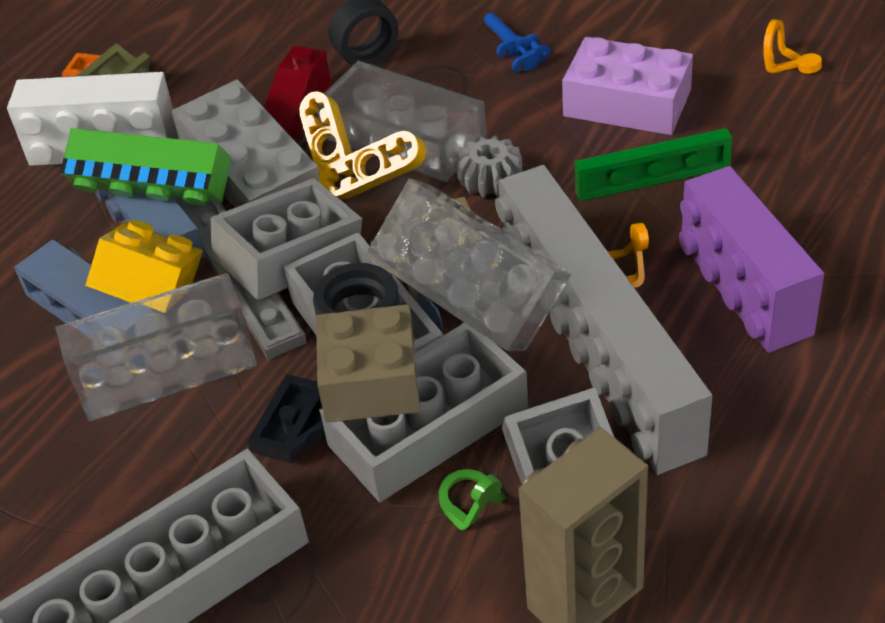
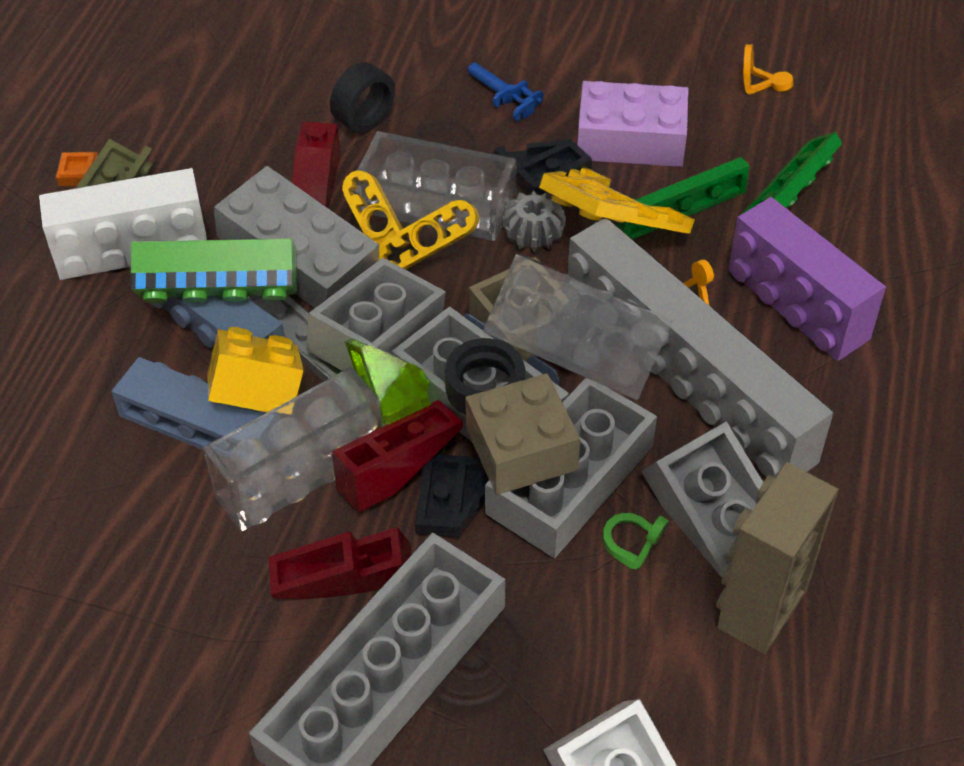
camera: 20 degrees left, 5 degrees up
none -> dark red slope [268,527,412,599]
none -> dark red slope [332,399,463,512]
none -> clear neon green slope [344,338,431,425]
none -> black wing [494,139,592,195]
none -> yellow wing [539,168,695,234]
none -> green plate [736,132,843,222]

